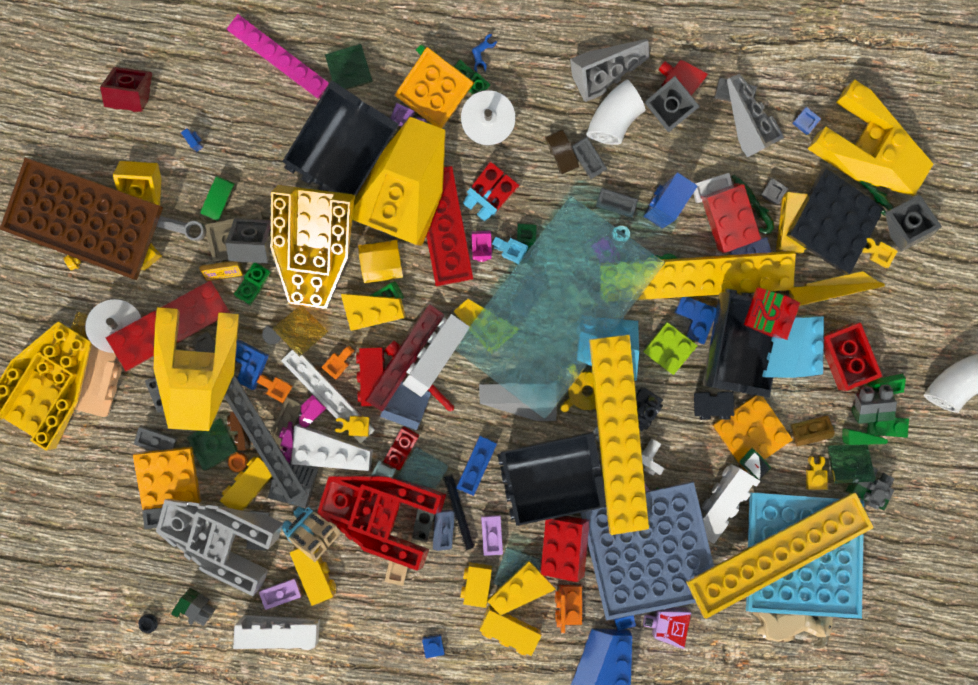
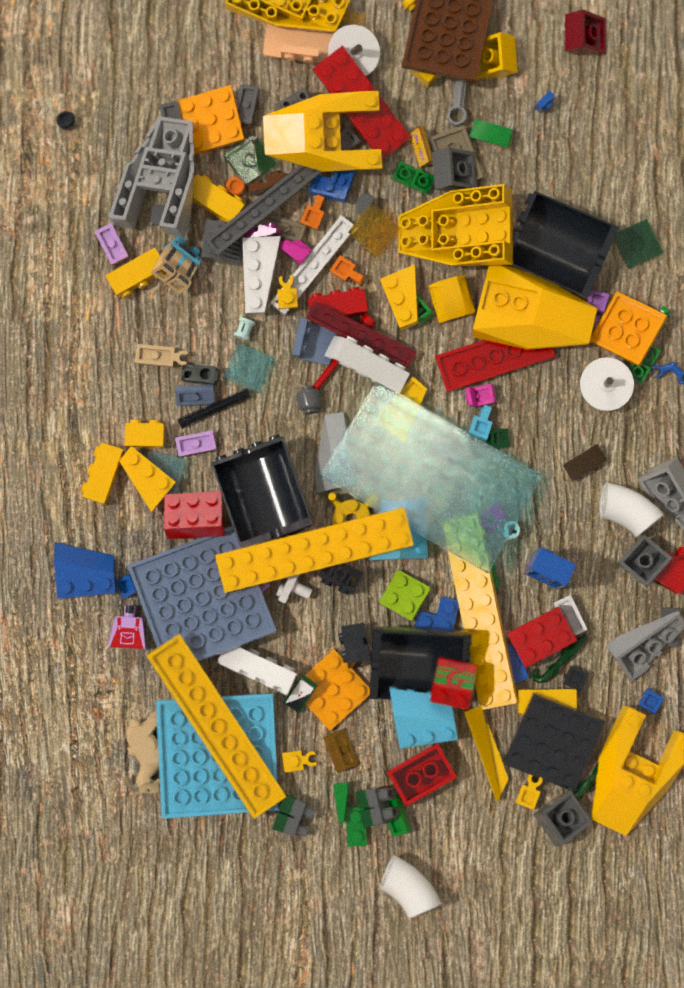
camera: 75 degrees right, 5 degrees down
dark grey hips [171,588,216,626] -> none
dark pink plate [227,14,329,100] -> none
white wedge [233,615,320,650] -> none
red wedge [317,476,447,571] -> none
red slope [383,426,420,471] -> none
blue plate [422,634,445,659] -> none
blue plate [456,435,497,496] -> none
red hips [463,162,519,221] -> none
orange bracket [555,585,582,633] -> none
dark grey plate [571,137,607,180] -> none
dark grey plate [595,188,638,218] -> none
clear green tile [827,445,876,484] -> none
dark grey piece [863,480,890,510] -> none
none -> dark grey head [296,385,322,414]

